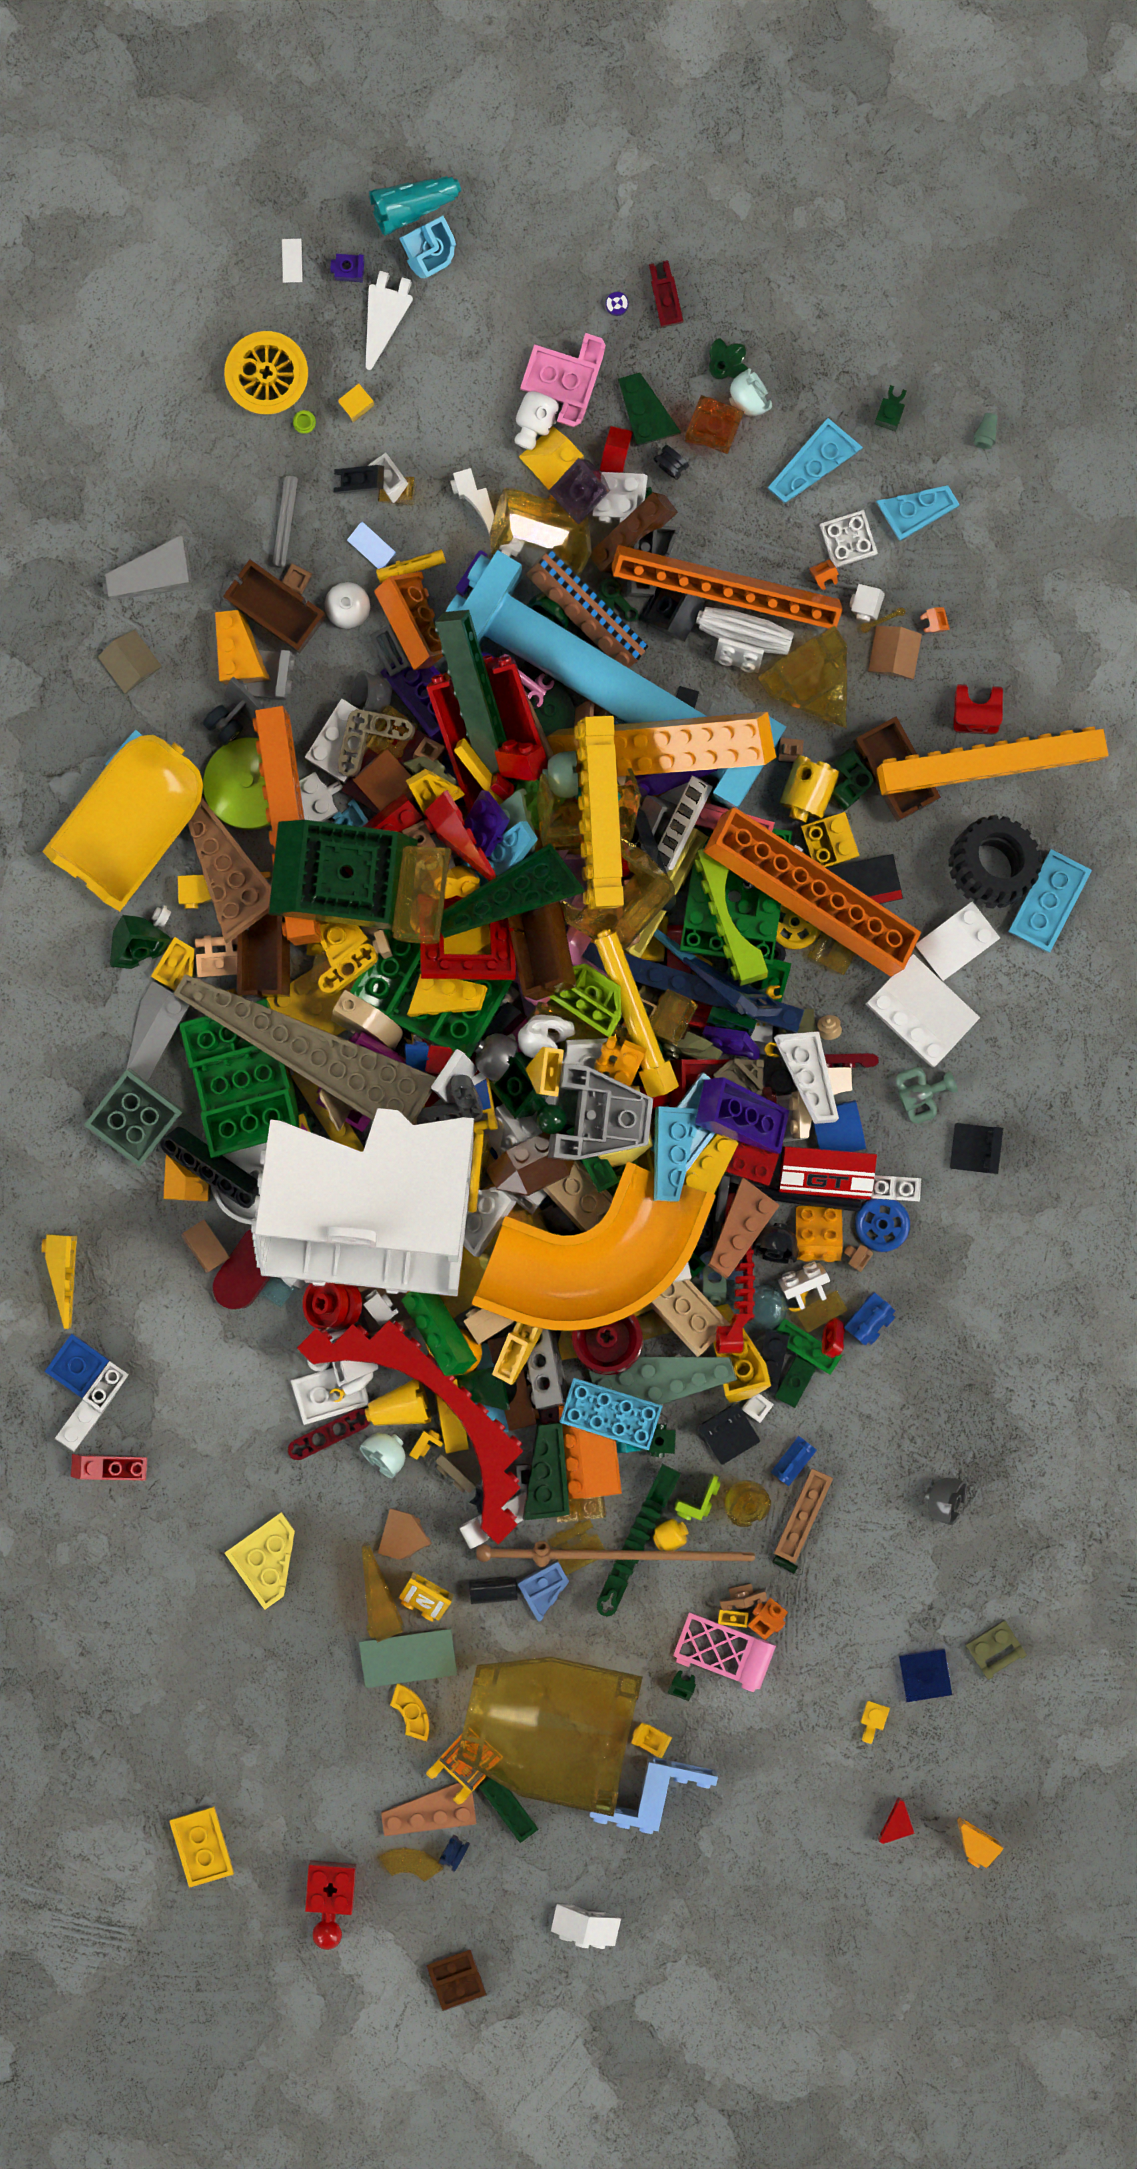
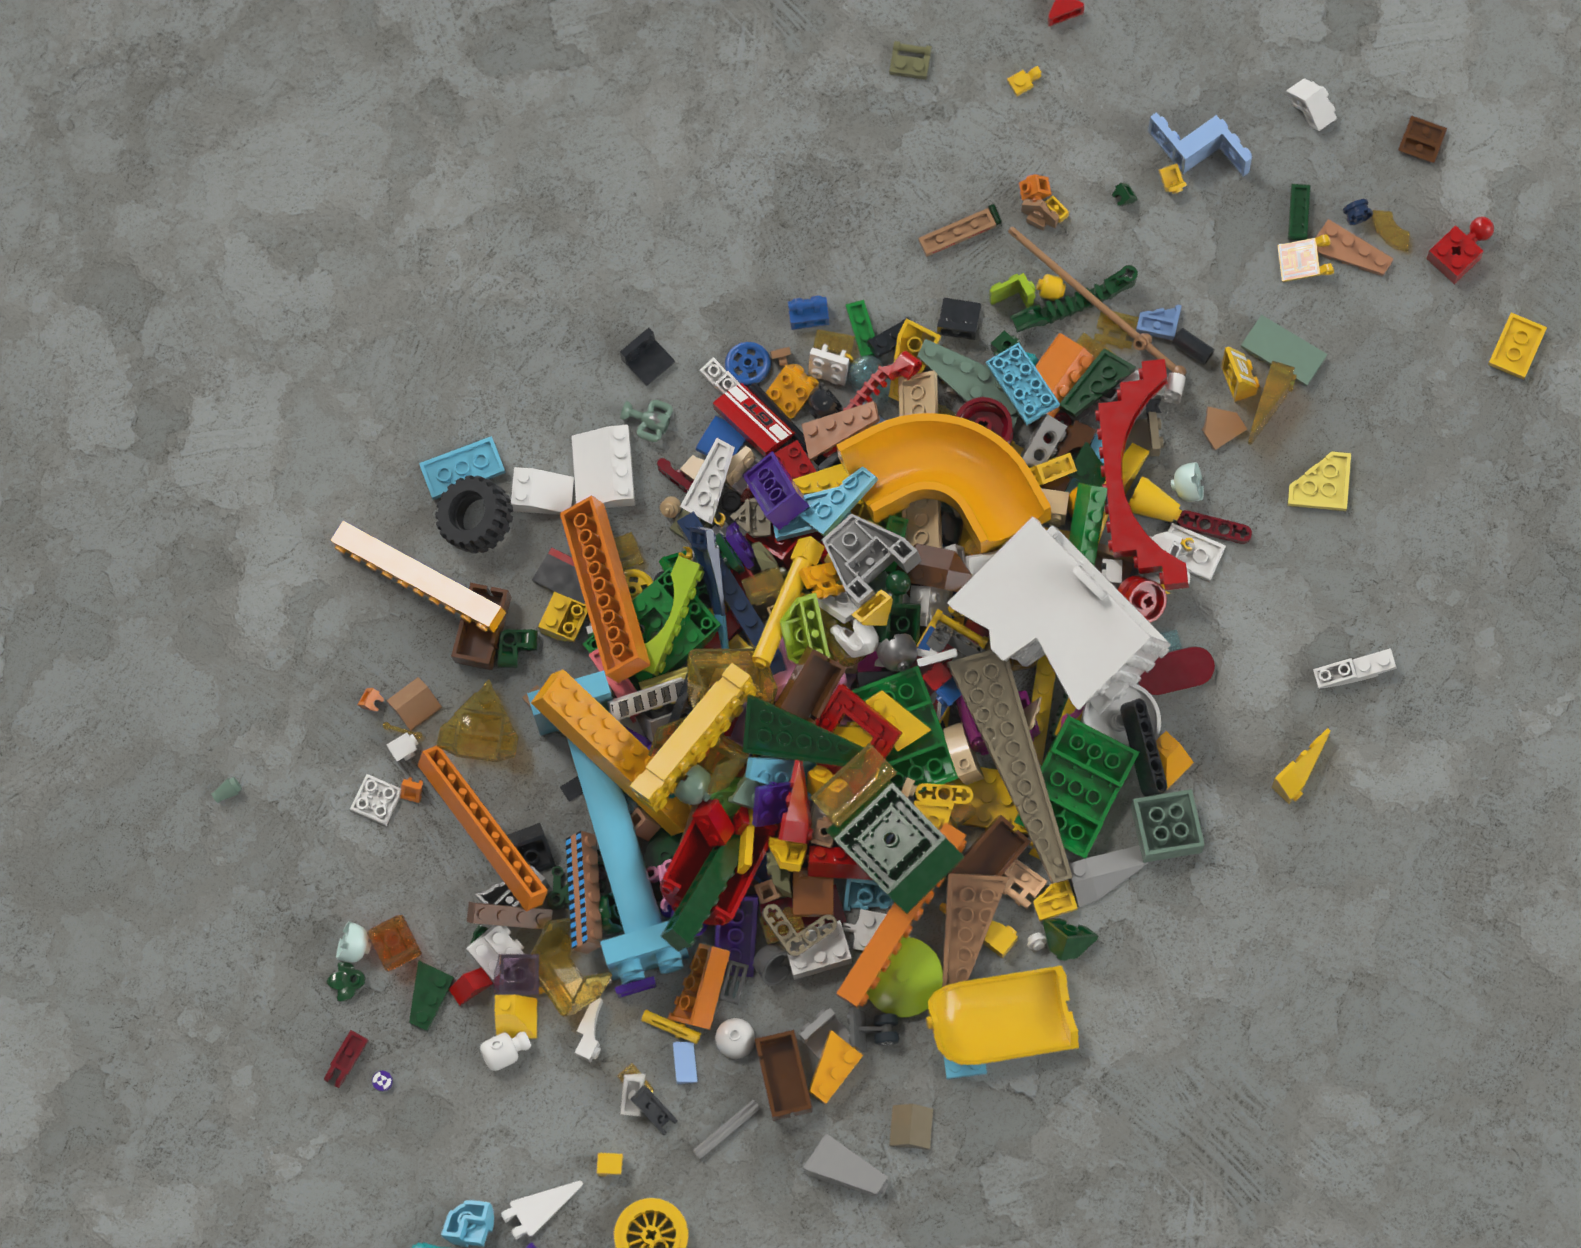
camera: 135 degrees left, 15 degrees down
blue plate [44,1333,110,1398] -> none
red slope [71,1454,147,1481] -> none
medium nougat hinge [181,1220,230,1274] -> none
medium nougat tile [282,563,312,595] -> none
lime plate [293,410,316,434] -> none
yellow tile [390,1683,429,1742] -> none
yellow bracket [409,1429,444,1460] -> none
clear yellow windscreen [457,1657,643,1817] -> none
bright pink piece [520,333,606,427] -> none
black wheel [653,445,690,480] -> none
bright pink piece [673,1612,776,1692] -> none
white plate [696,607,794,673] -> none
sand green bracket [703,1267,726,1306] -> none
clear yellow cylinder [723,1480,771,1527] -> none
white tile [741,1394,774,1423] -> none
medium azure wing [768,418,863,504] -> none
blue hinge [771,1436,817,1486] -> none
dark green plate [774,1356,817,1408] -> none
yellow cylinder [779,755,839,823] -> none
red plate [822,1317,845,1358] -> none
dark green brick [874,385,907,432] -> none
medium azure wing [876,485,960,542] -> none
clear blue plate [899,1648,952,1702] -> none
dark grey cylinder [925,1478,967,1526] -> none
red piece [953,684,1003,734] -> none

